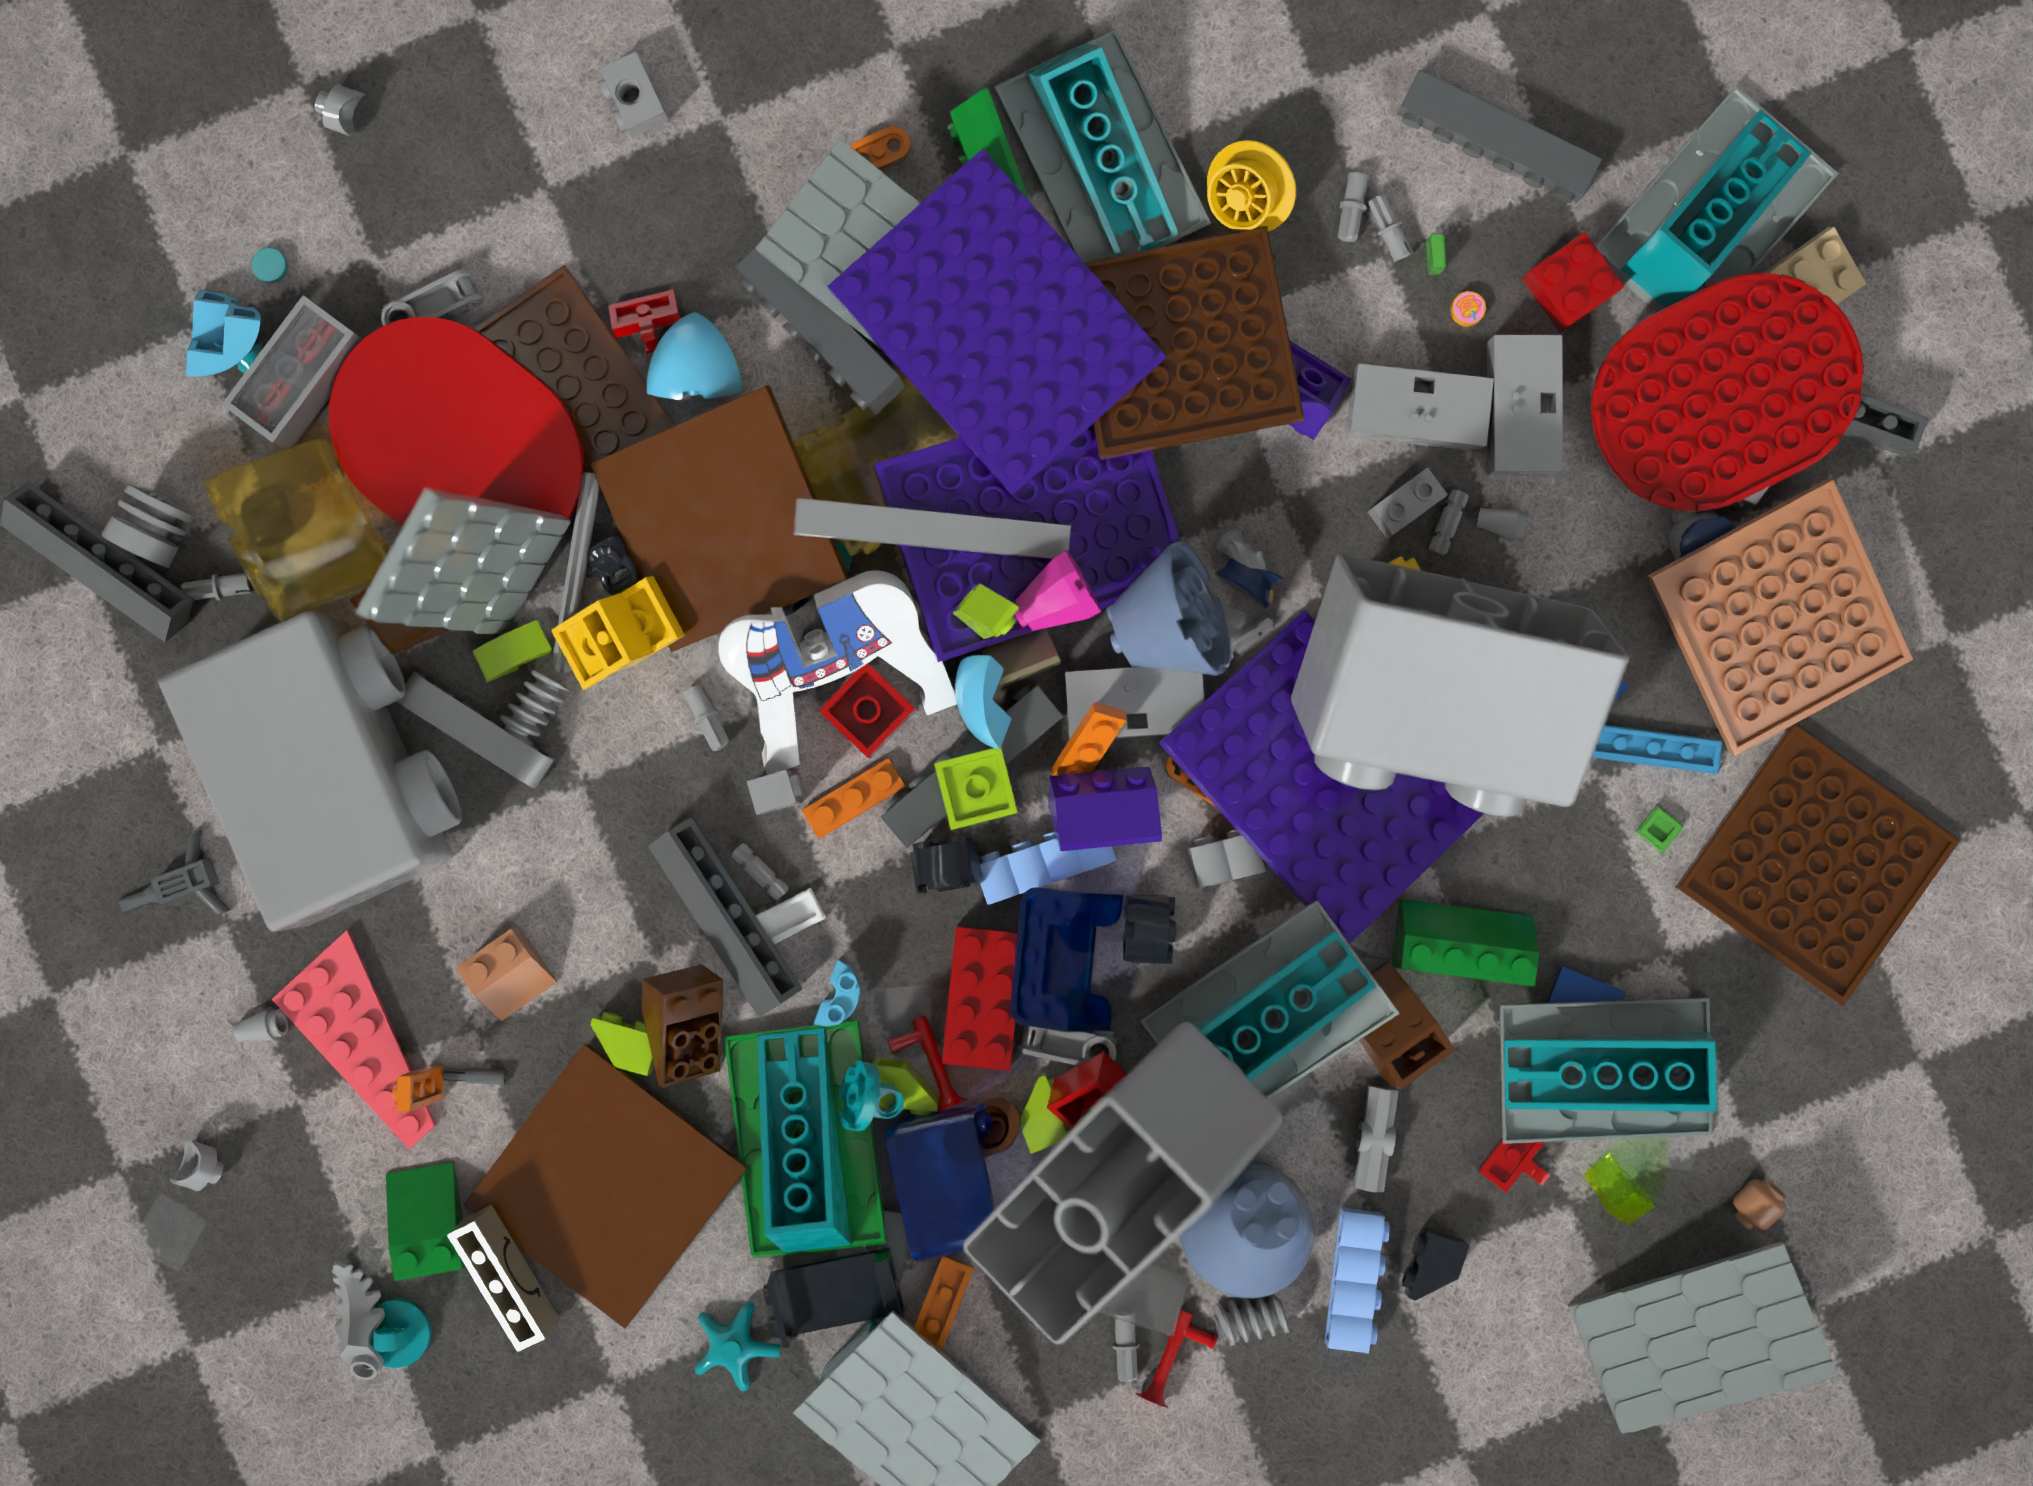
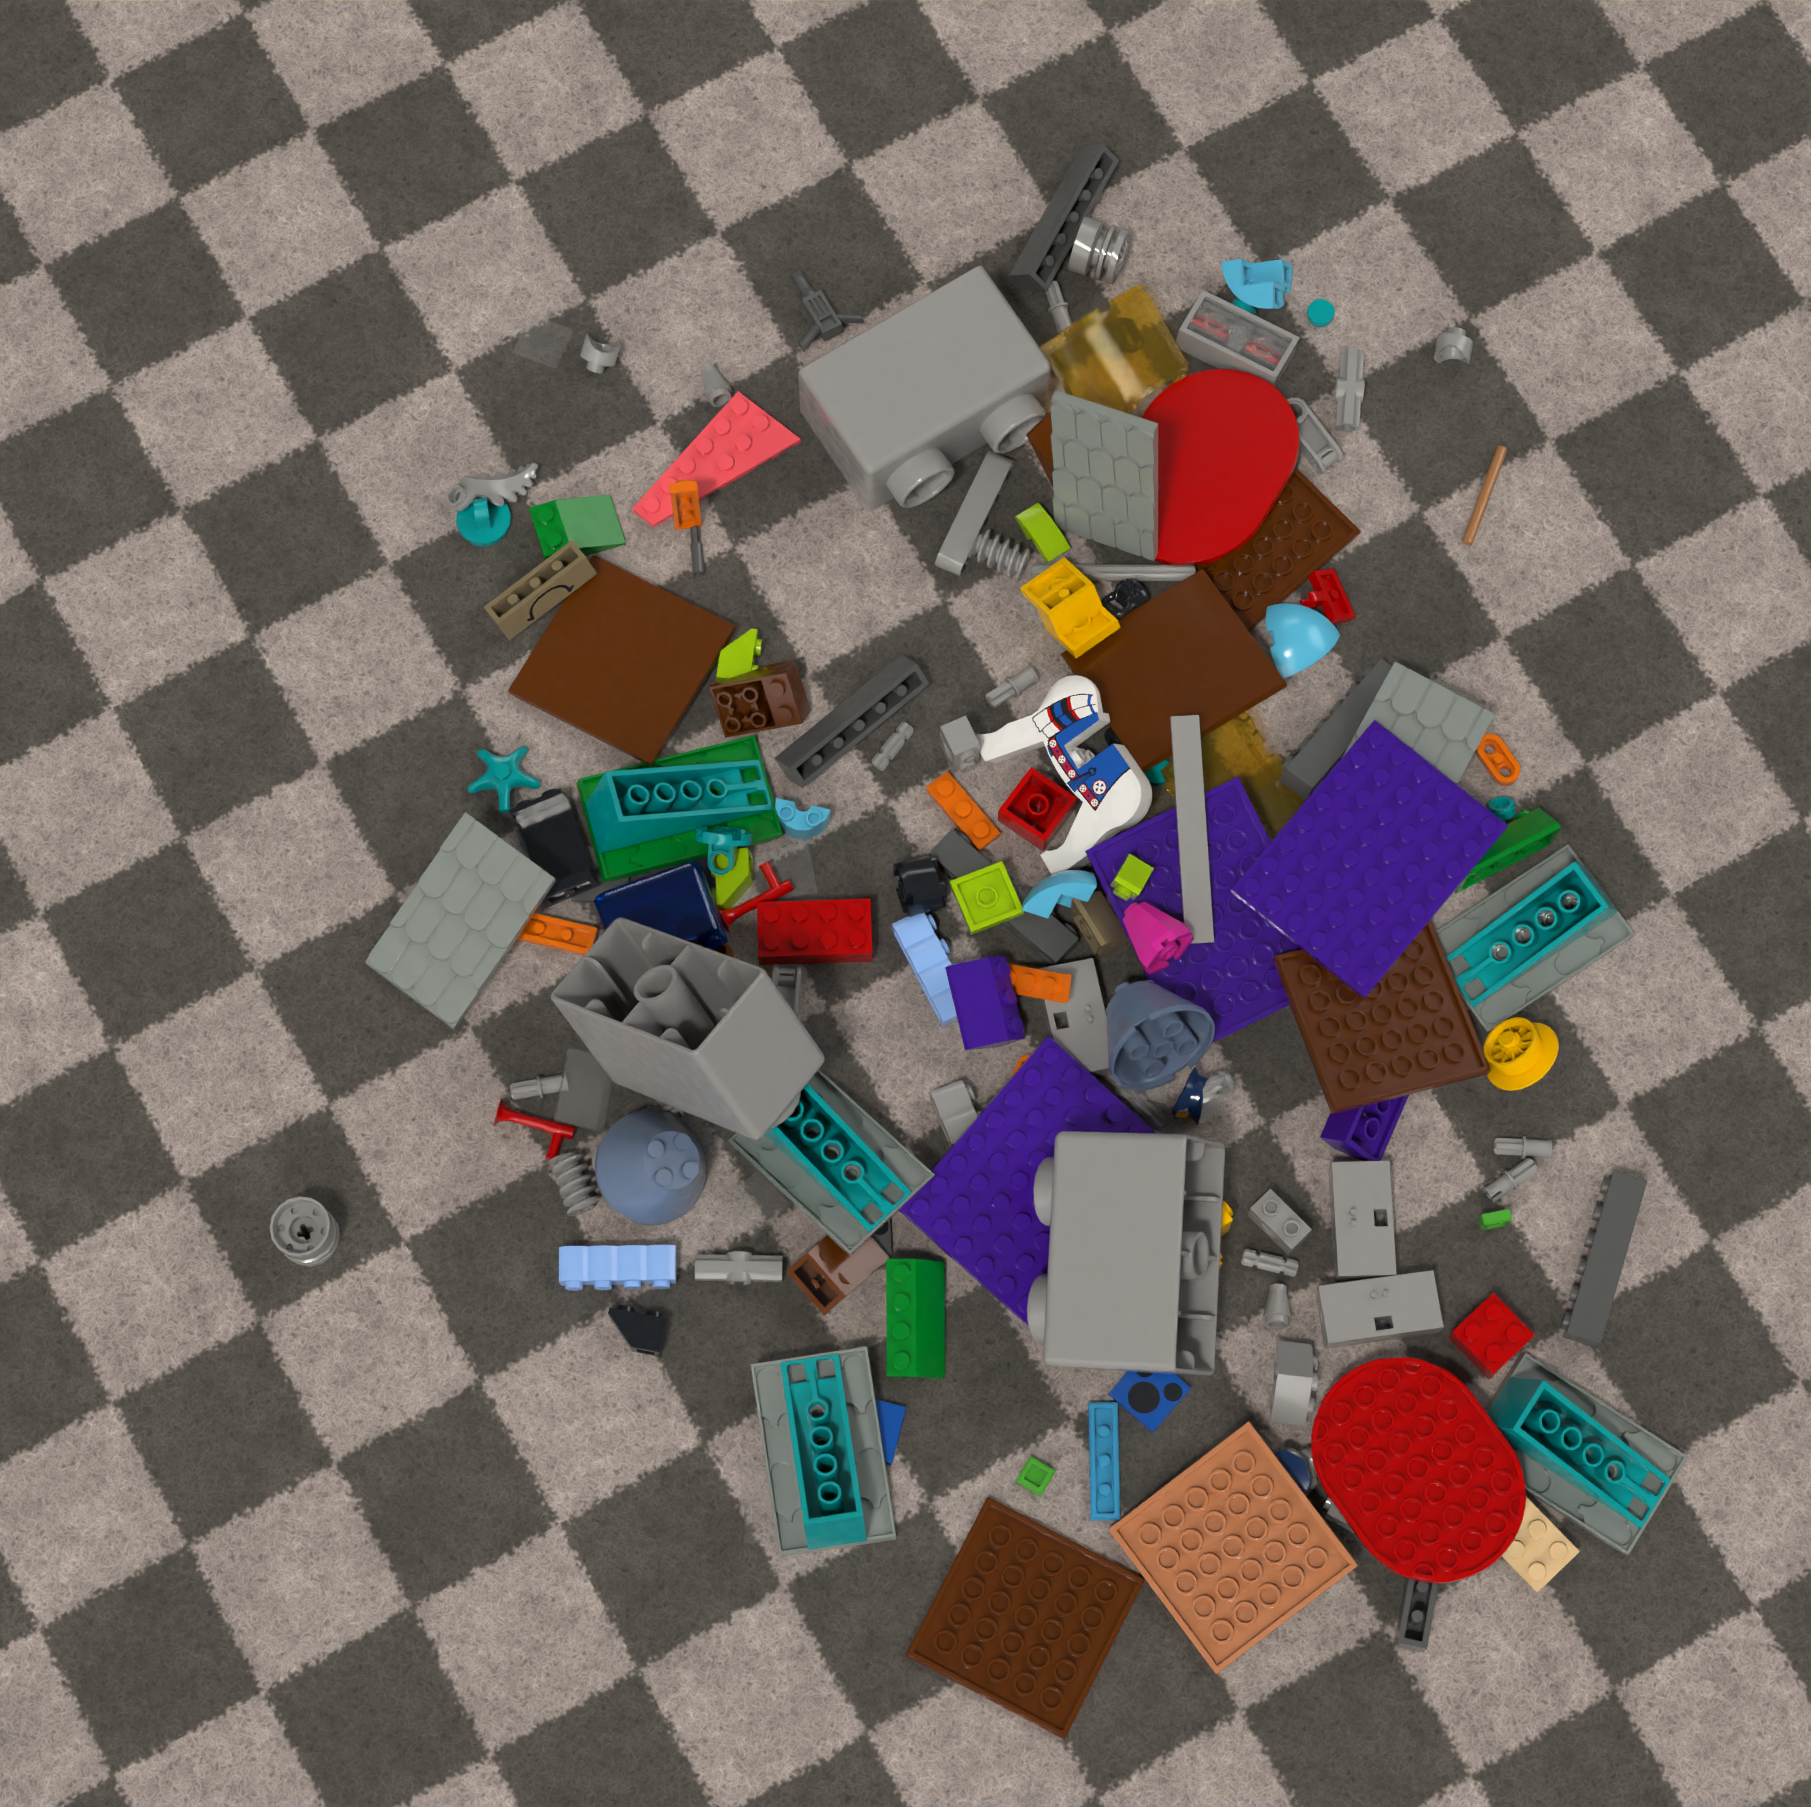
camera: 80 degrees right, 15 degrees down
nougat slope [455,926,558,1021] -> none
light grey brick [599,51,669,138] -> none
white tile [756,888,826,944] -> none
clear blue windscreen [1010,887,1123,1032] -> none
black brick [1123,894,1176,964] -> none
tile [1450,291,1486,327] -> none
red plate [1477,1137,1550,1193] -> none
light grey piece [1568,1242,1838,1434] -> none
clear neon green slope [1584,1153,1656,1226] -> none
nougat head [1733,1178,1786,1230] -> none
none -> light grey brick [1270,1340,1318,1426]
none -> light grey piece [1335,348,1365,432]
none -> medium nougat bar [1462,446,1507,546]
none -> teal tile [1487,796,1516,821]

